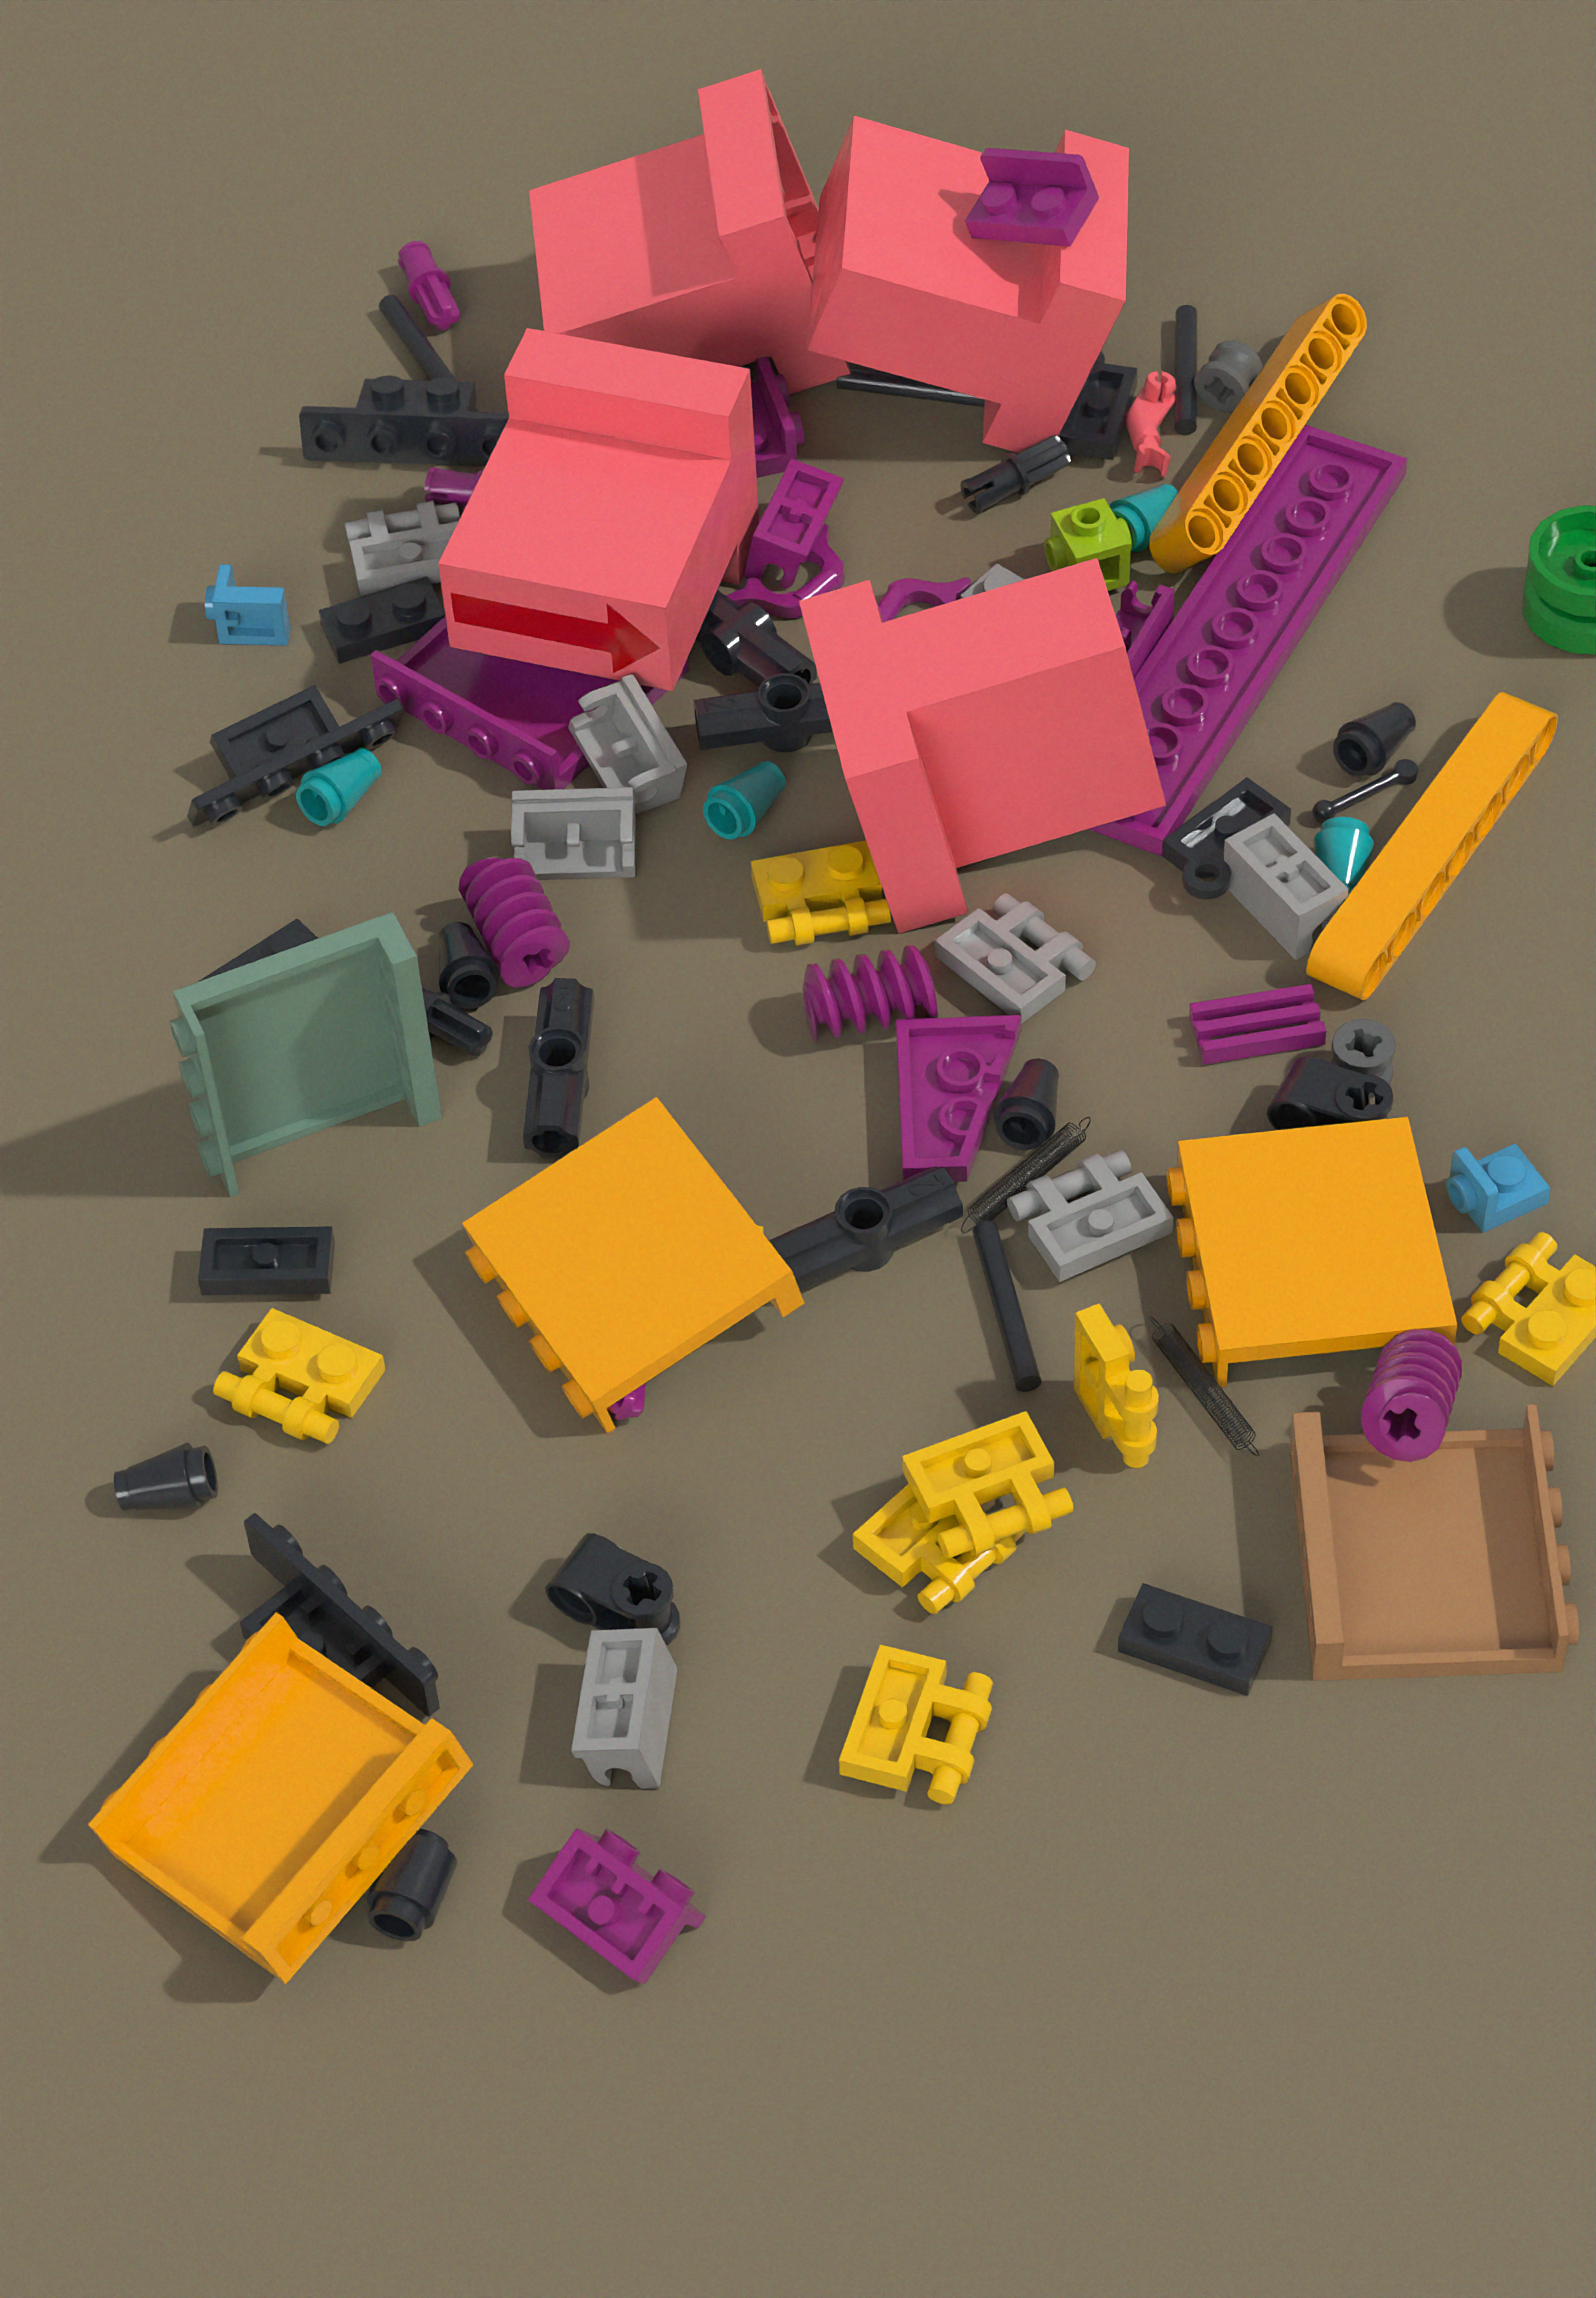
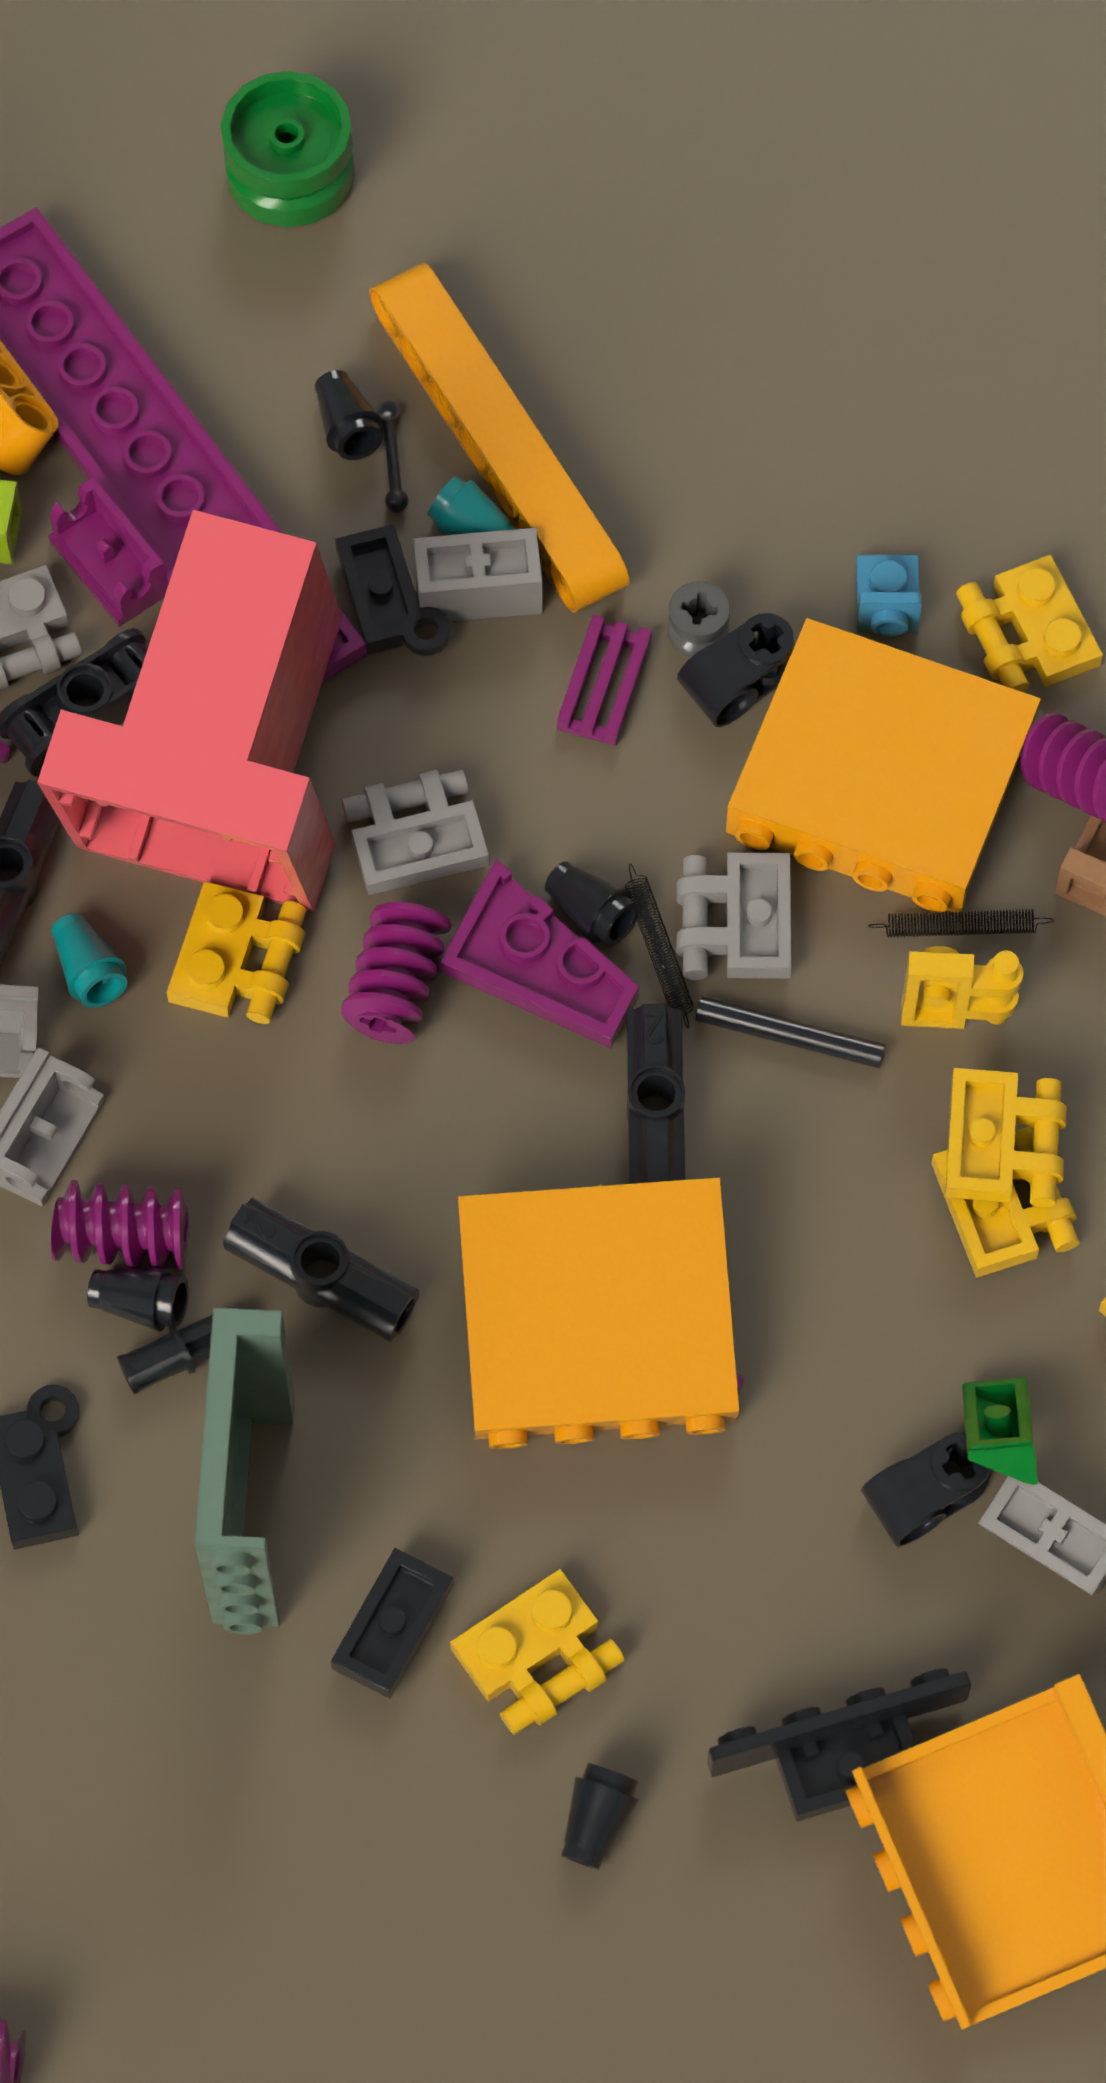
camera: 65 degrees left, 15 degrees up
none -> green slope [962,1377,1038,1485]

